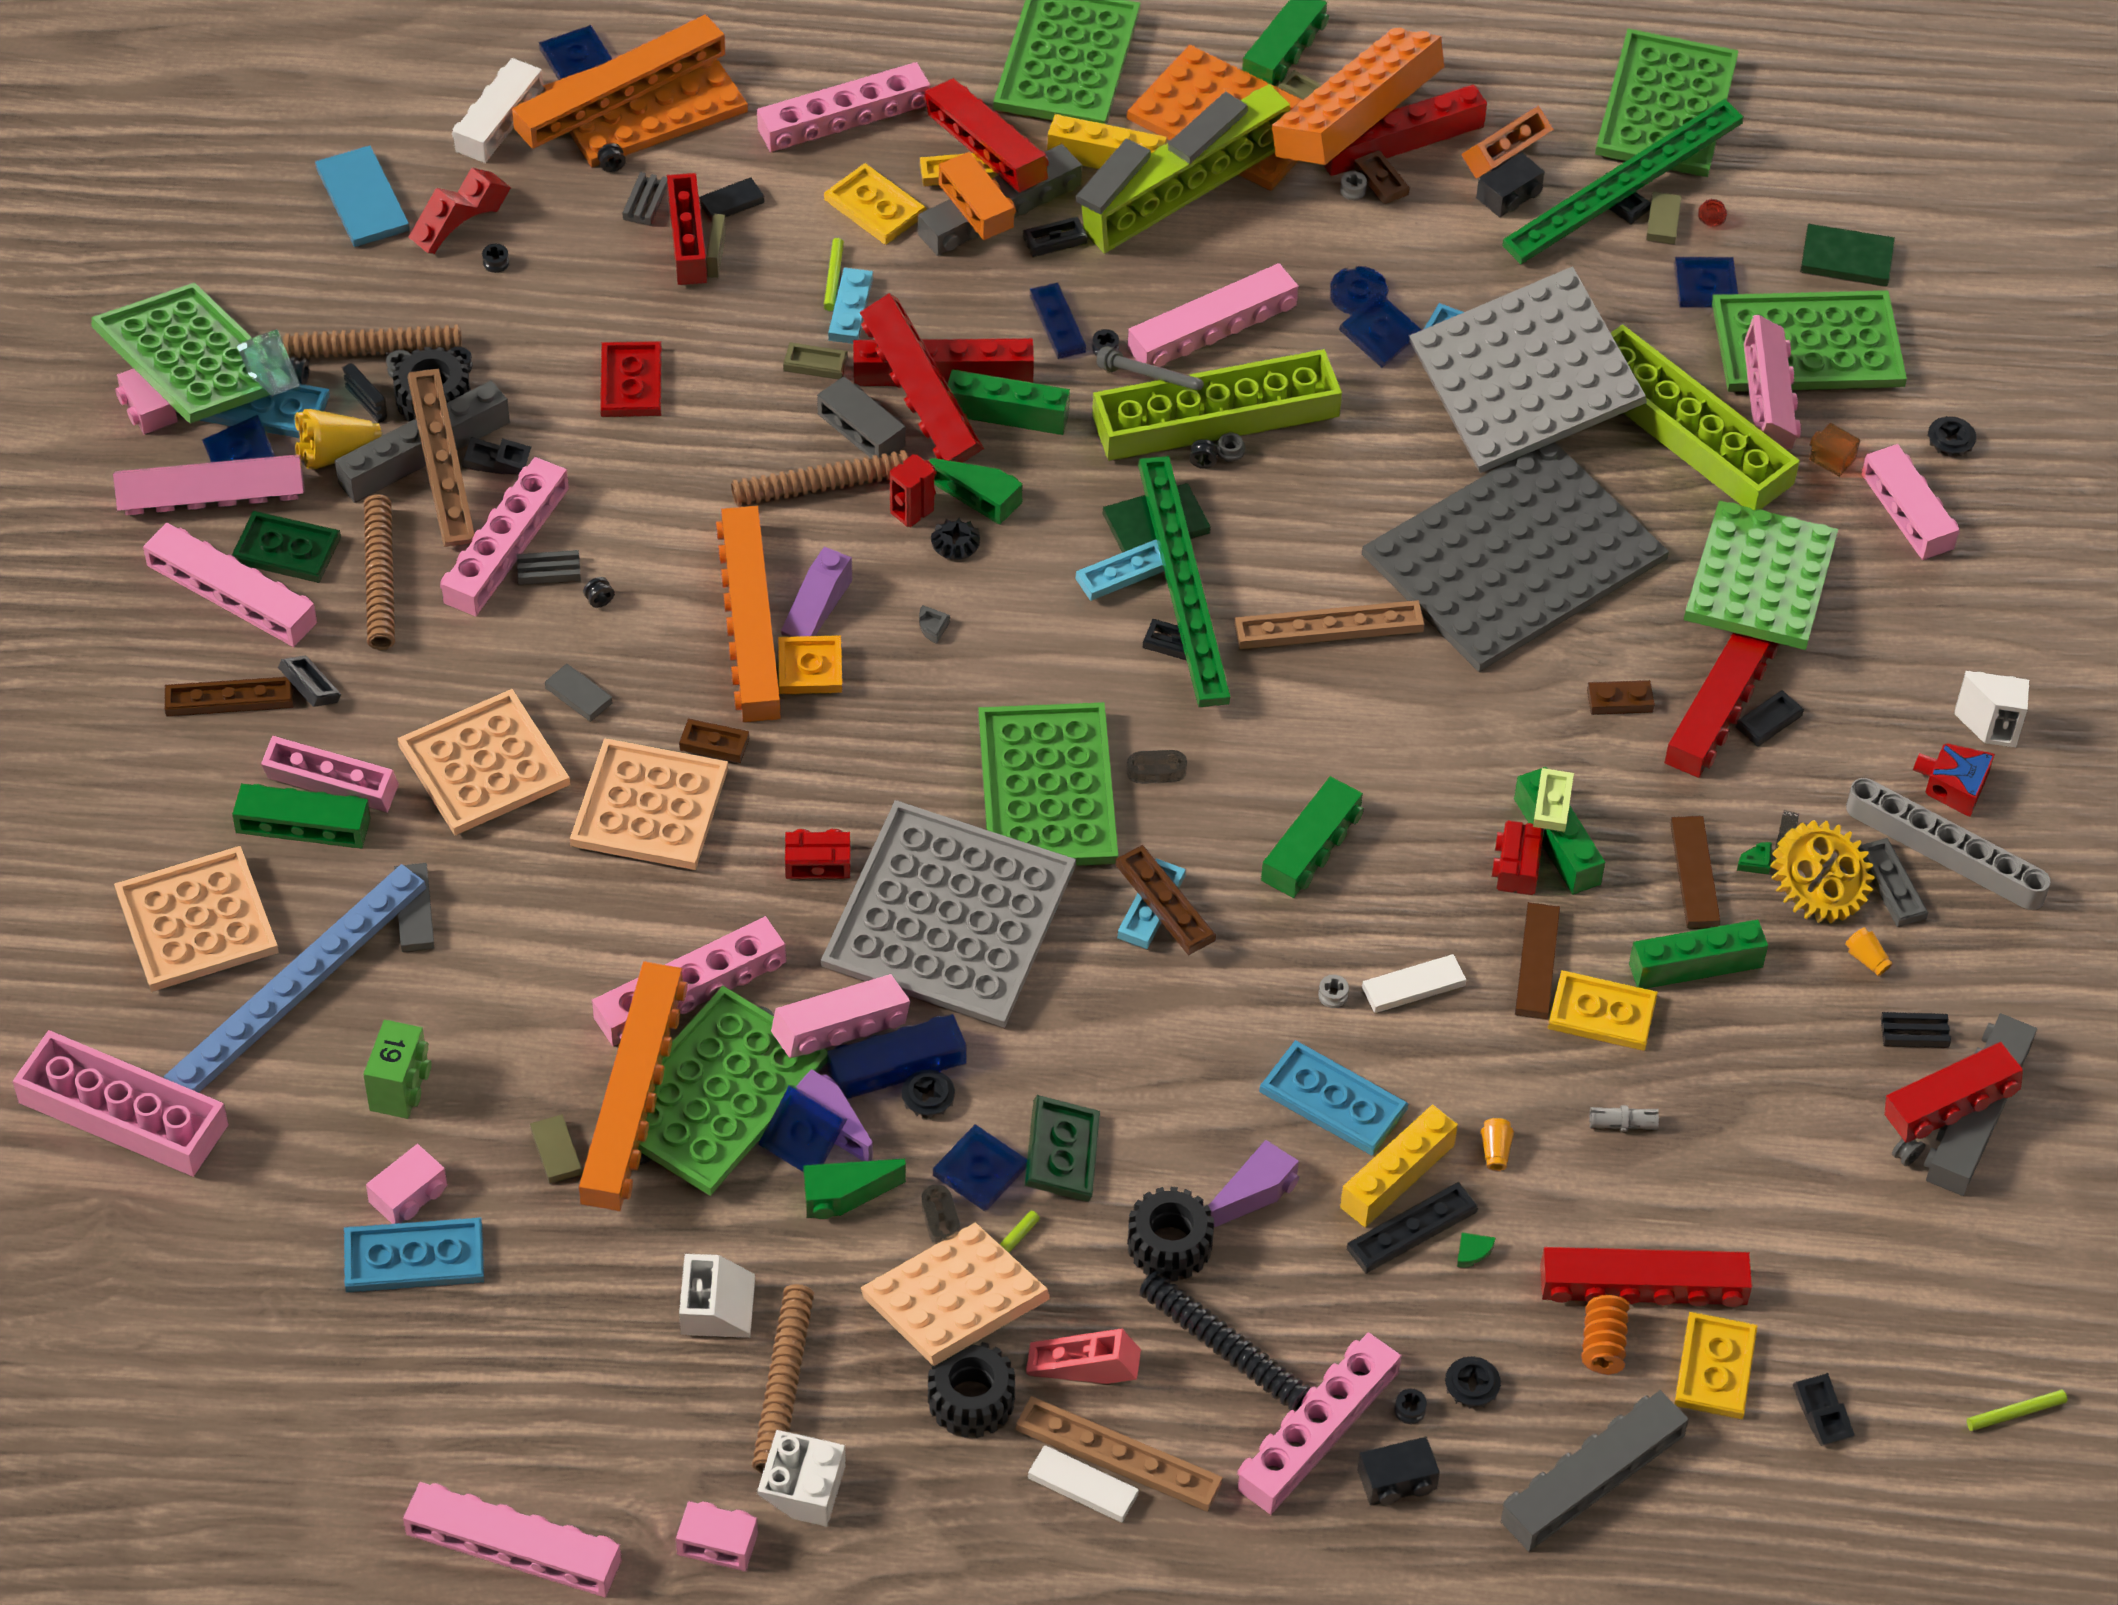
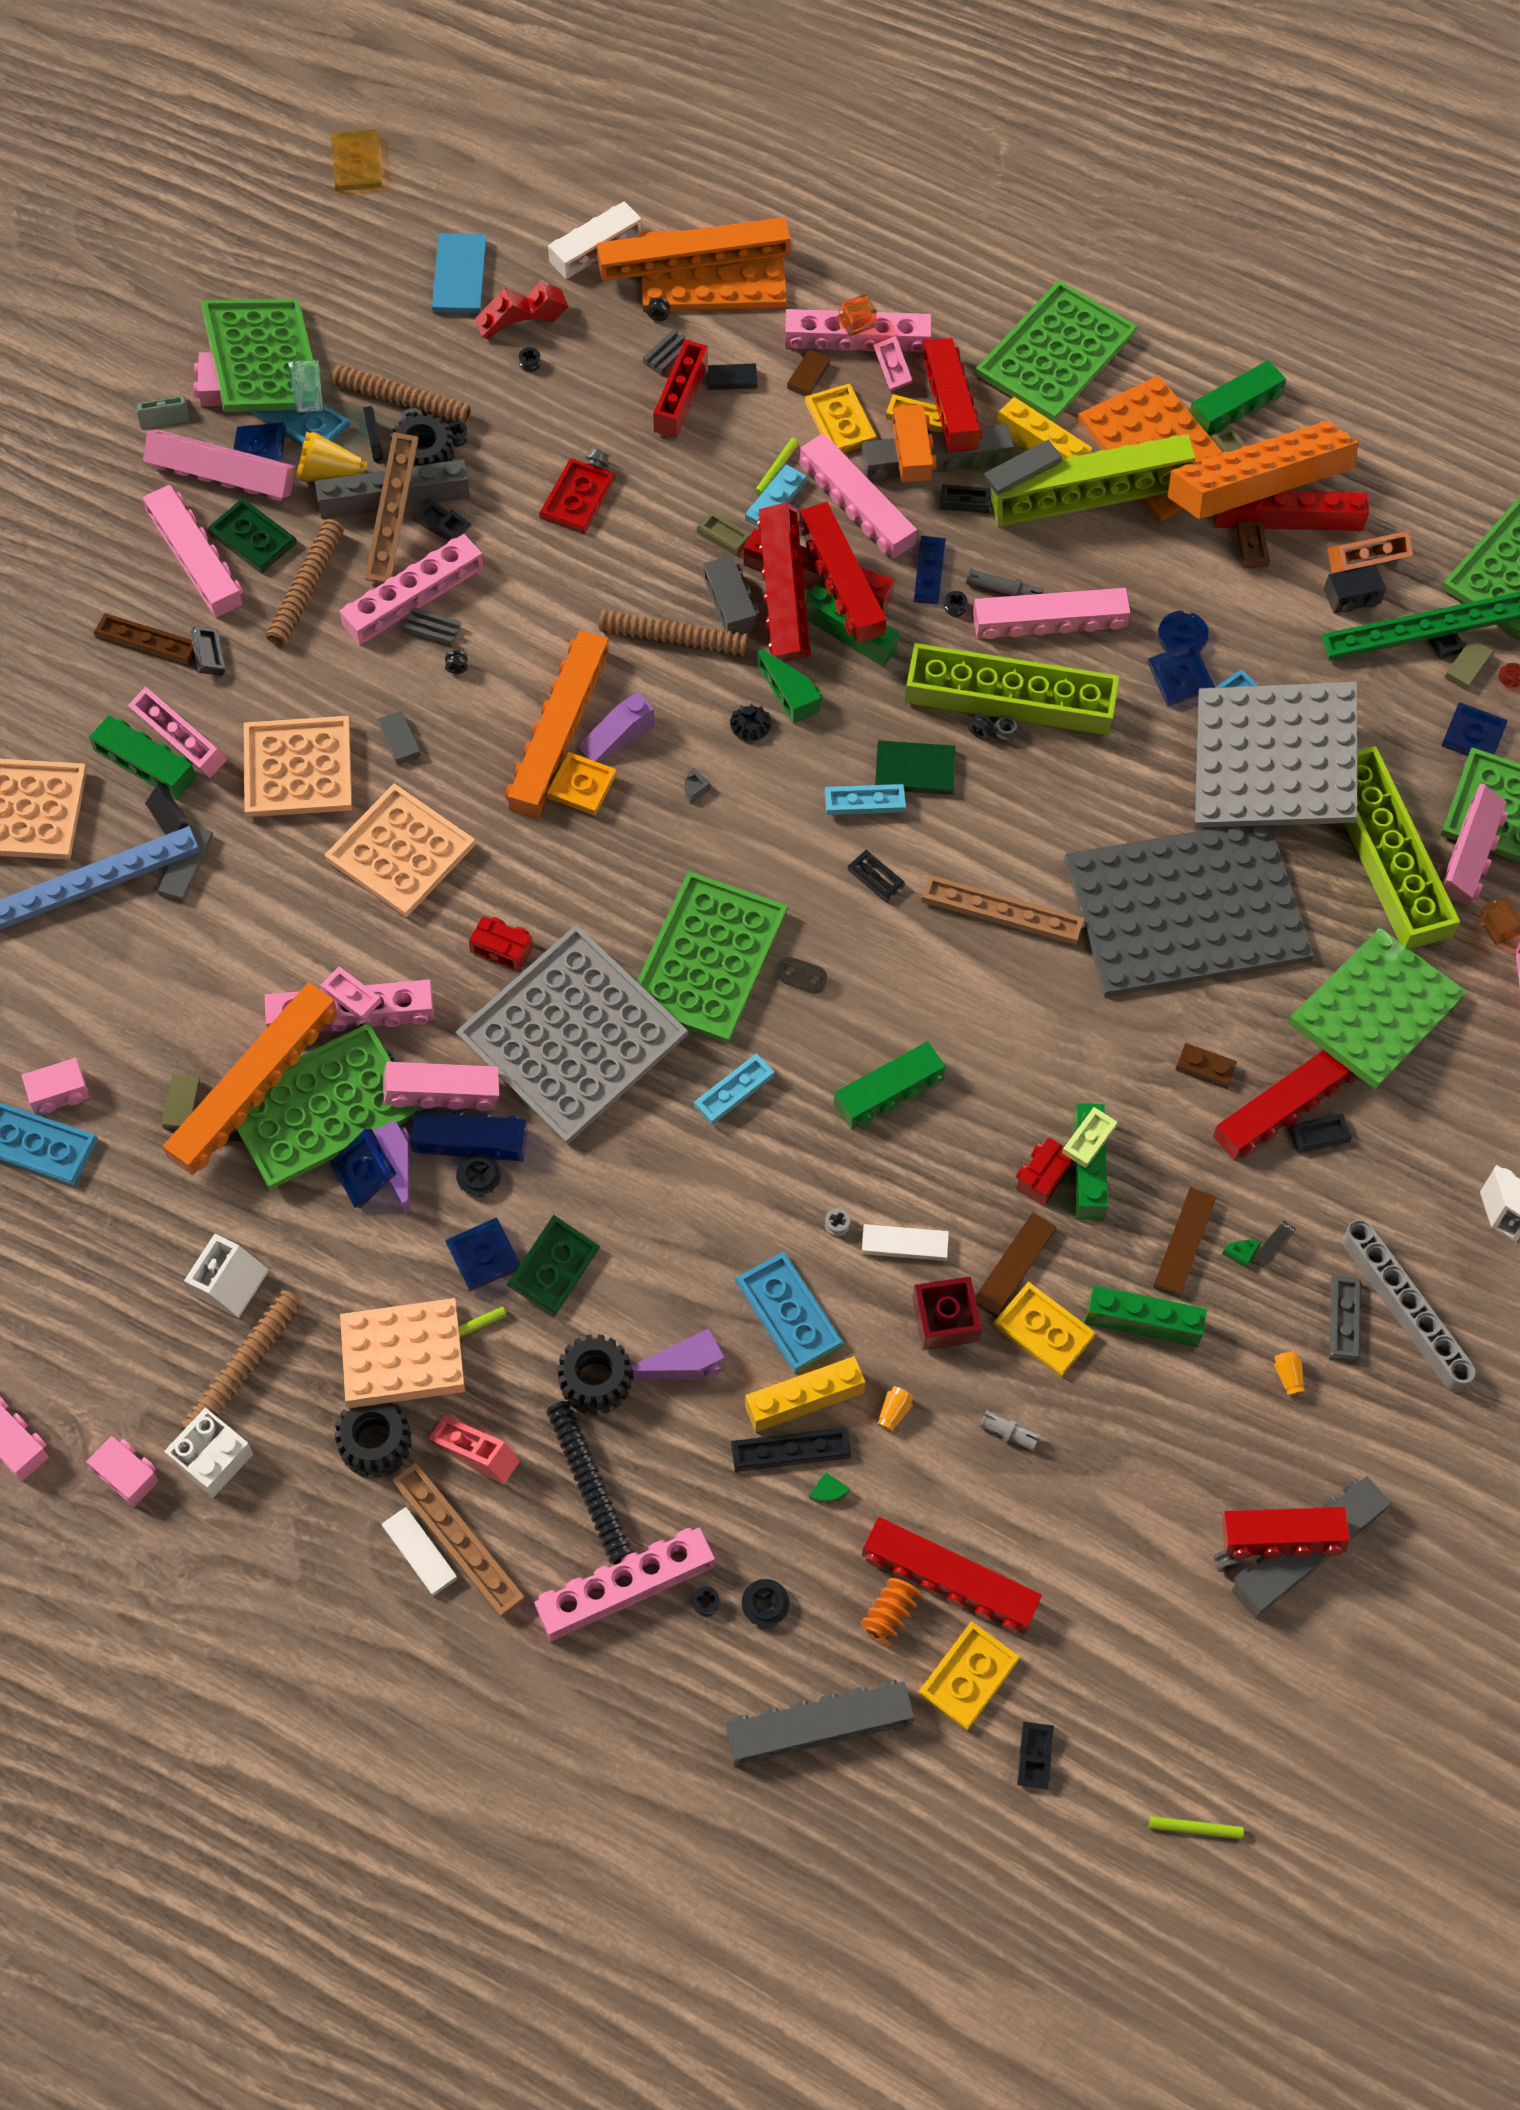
camera: 25 degrees right, 10 degrees up
black bush [288,357,310,385] -> none
bright green brick [363,1019,432,1119] -> none
clear blue tile [539,25,612,80] -> none
reddish brown plate [679,718,750,763] -> none
olive tile [706,214,726,278] -> none
green slope [803,1158,906,1219] -> none
red brick [890,454,936,527] -> none
clear smoke beam [922,1184,960,1244] -> none
dark grey piece [1097,346,1204,391] -> none
reddish brown tile [1116,845,1216,956] -> none
green plate [1138,456,1230,707] -> none
dark grey tile [1168,91,1248,164] -> none
light grey bush [1340,171,1367,200] -> none
black brick [1357,1436,1440,1506] -> none
yellow gear [1770,820,1874,923] -> none
black tile [1881,1012,1951,1048] -> none
red torso [1913,743,1995,817] -> none
none -> sand green slope [137,396,189,429]
none -> black tile [145,785,189,835]
none -> bright pink plate [320,967,381,1021]
none -> clear yellow tile [331,129,382,191]
none -> dark grey plate [585,448,609,469]
none -> reddish brown tile [787,349,831,396]
none -> red brick [798,501,887,643]
none -> bright pink brick [799,433,917,560]
none -> clear orange brick [837,294,877,337]
none -> bright pink plate [873,336,913,392]
none -> dark red brick [912,1276,982,1350]
none -> dark grey pin [966,568,1044,596]

